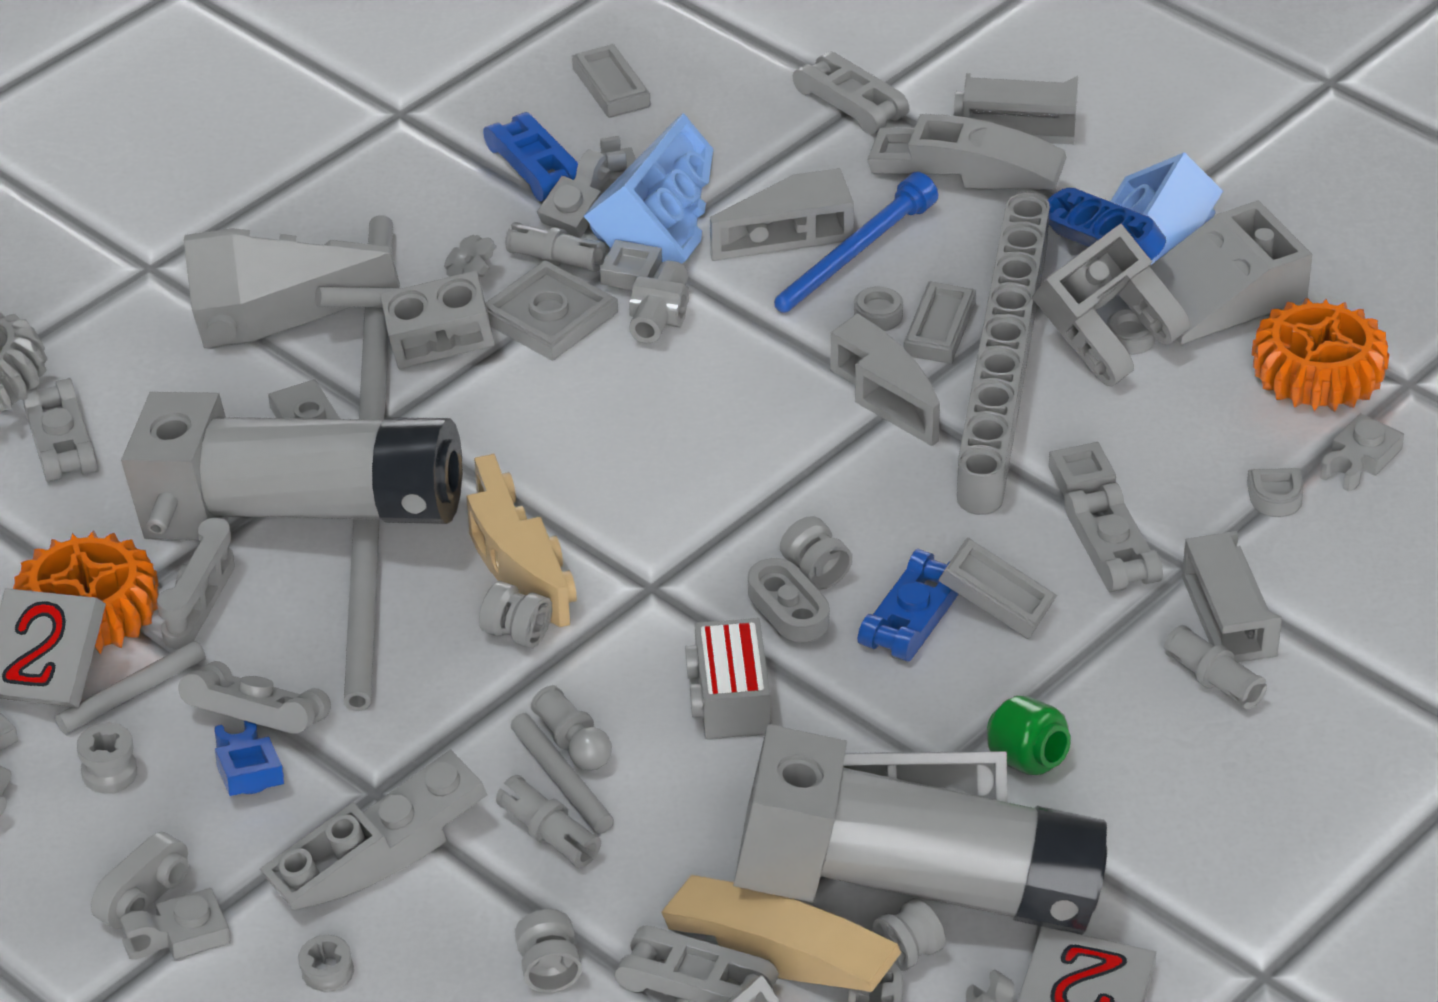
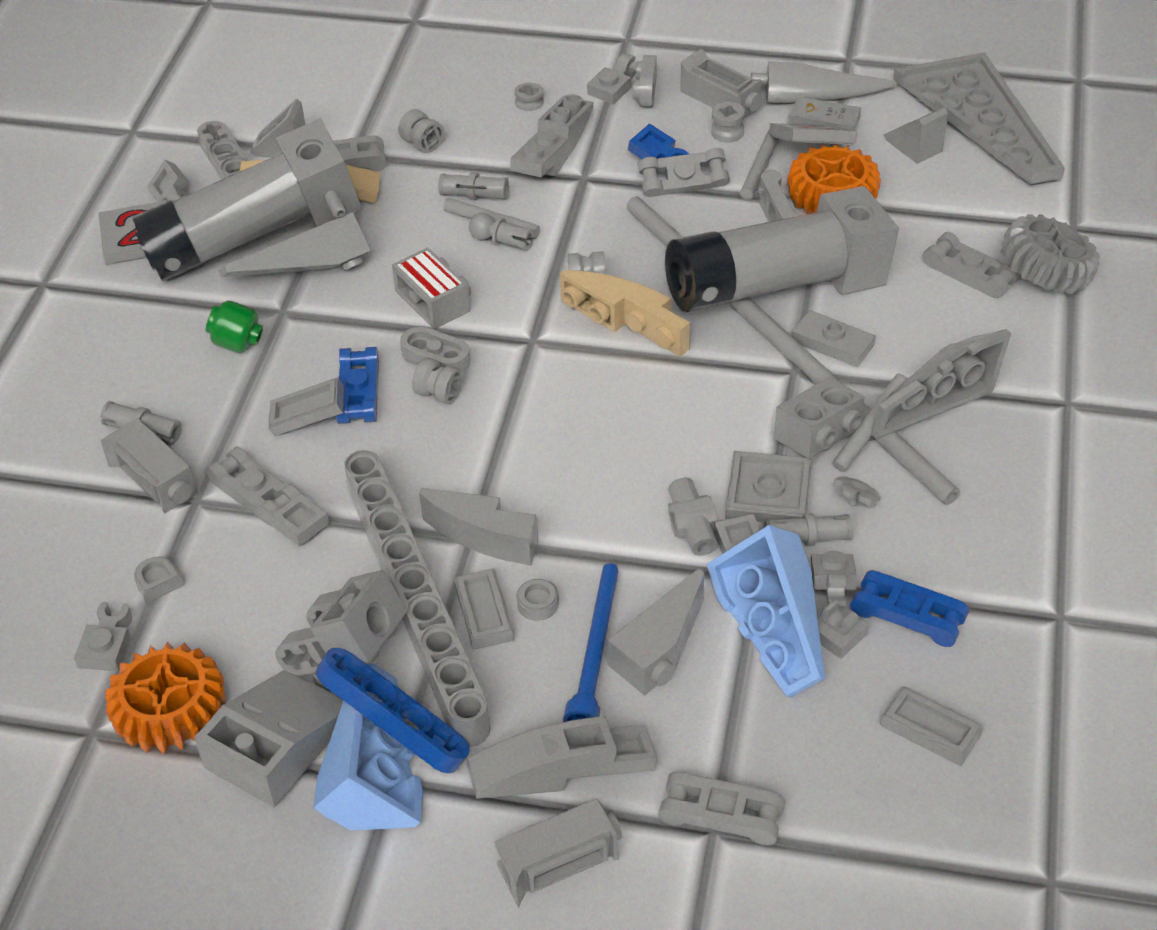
camera: 150 degrees right, 5 degrees up
none -> light grey window [681,47,762,118]

